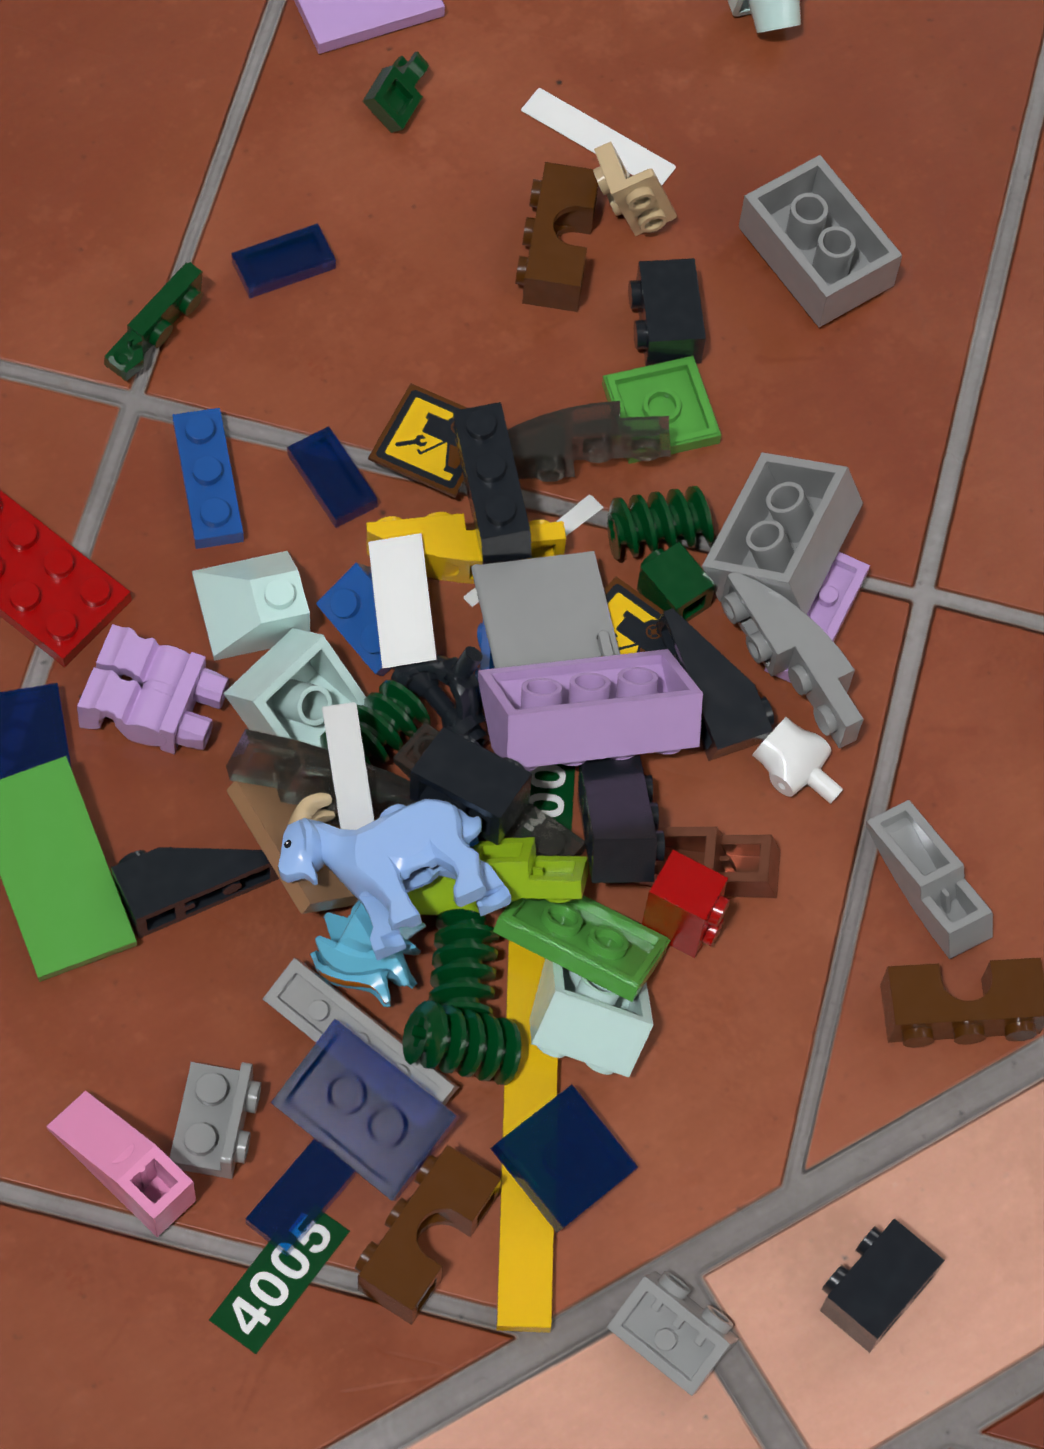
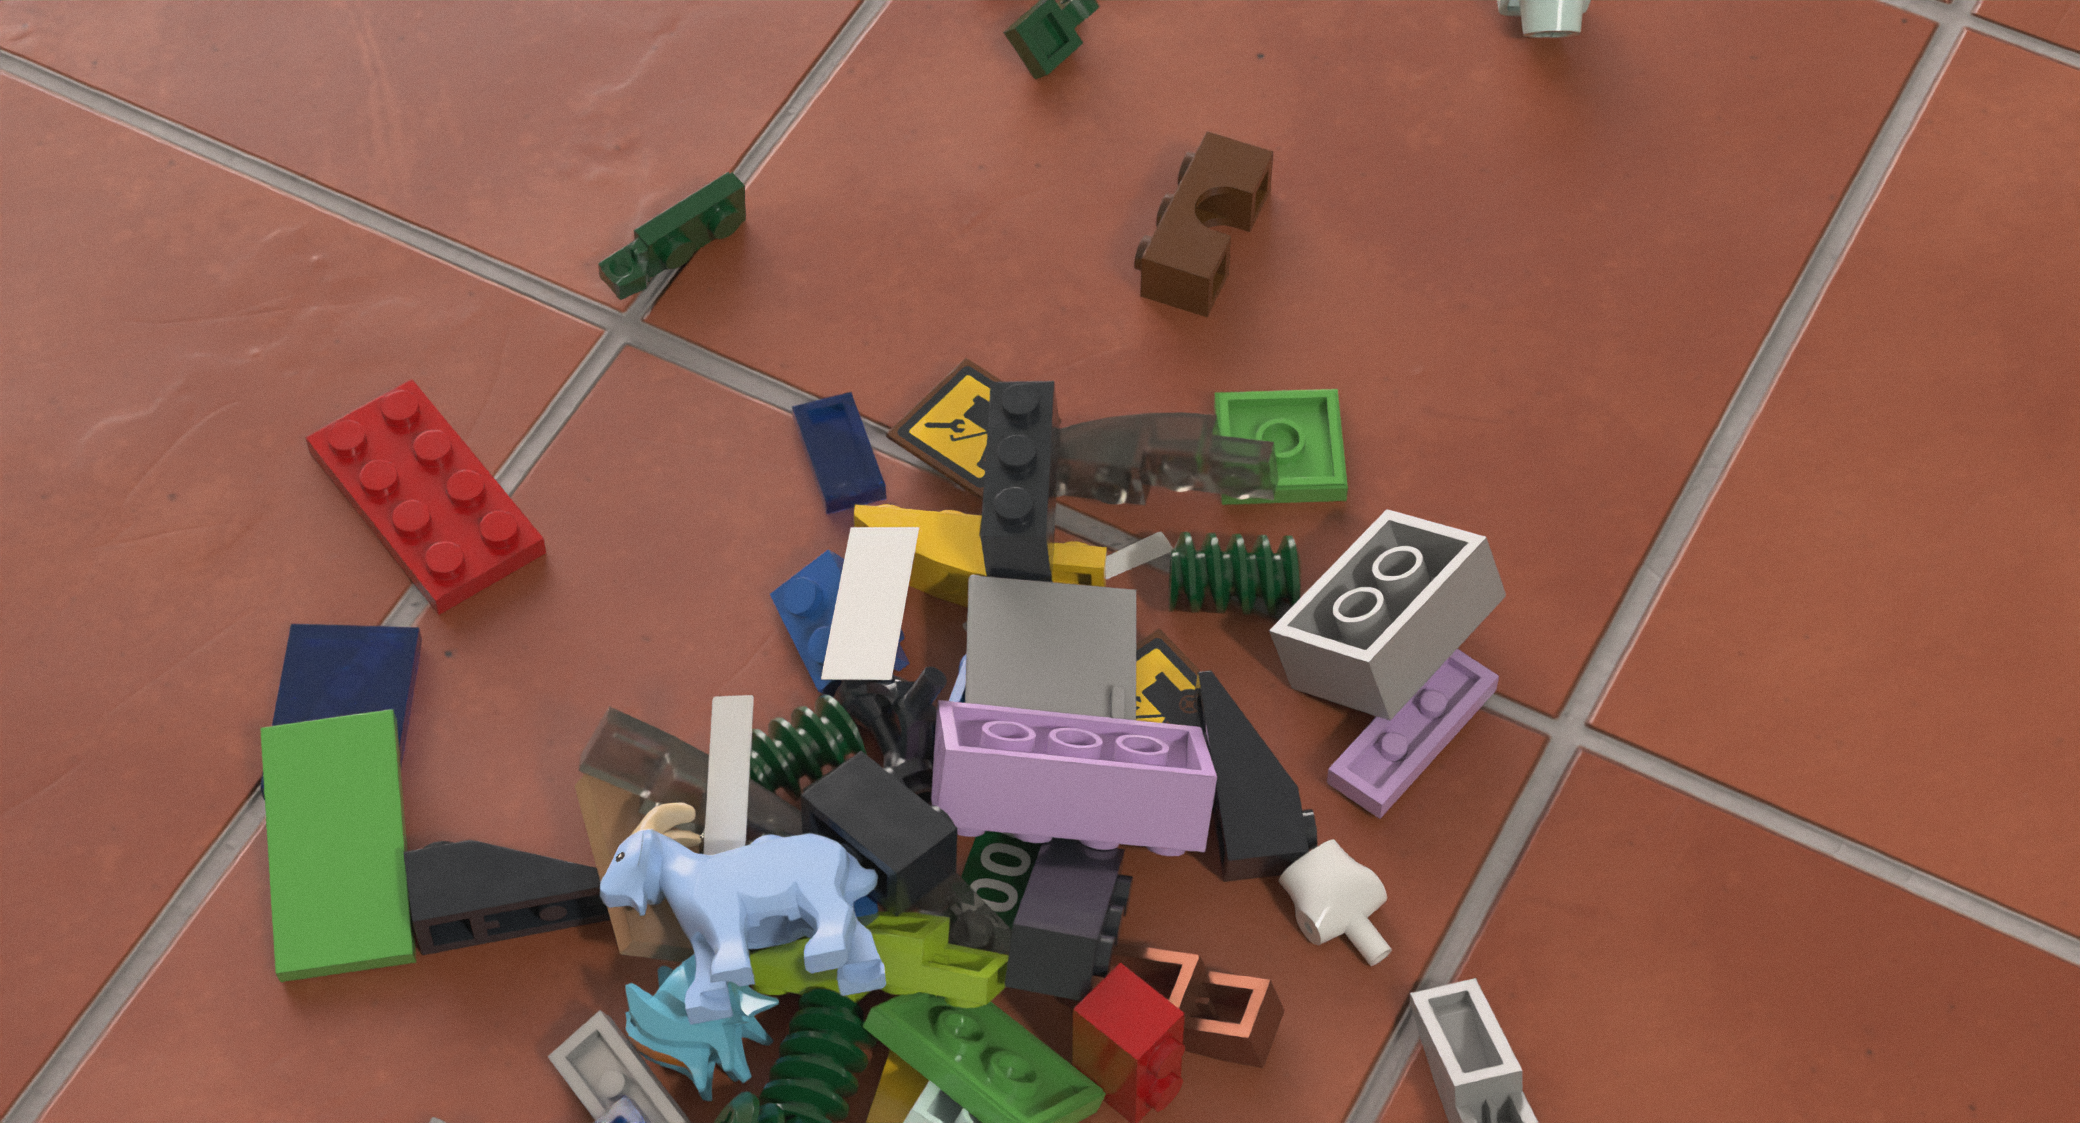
camera: 20 degrees right, 10 degrees down
lavender hips [77,624,229,755] -> none
blue plate [172,408,244,549] -> none
light aqua slope [192,551,310,661] -> none
light aqua slope [223,628,366,773] -> none
clear blue tile [231,223,336,299] -> none
white sticker [521,88,676,185] -> none
tan bracket [593,141,677,236] -> none
black brick [628,258,706,366] -> none
dark green brick [637,542,715,622] -> none
light grey slope [721,571,863,748] -> none
light grey brick [739,155,902,327] -> none

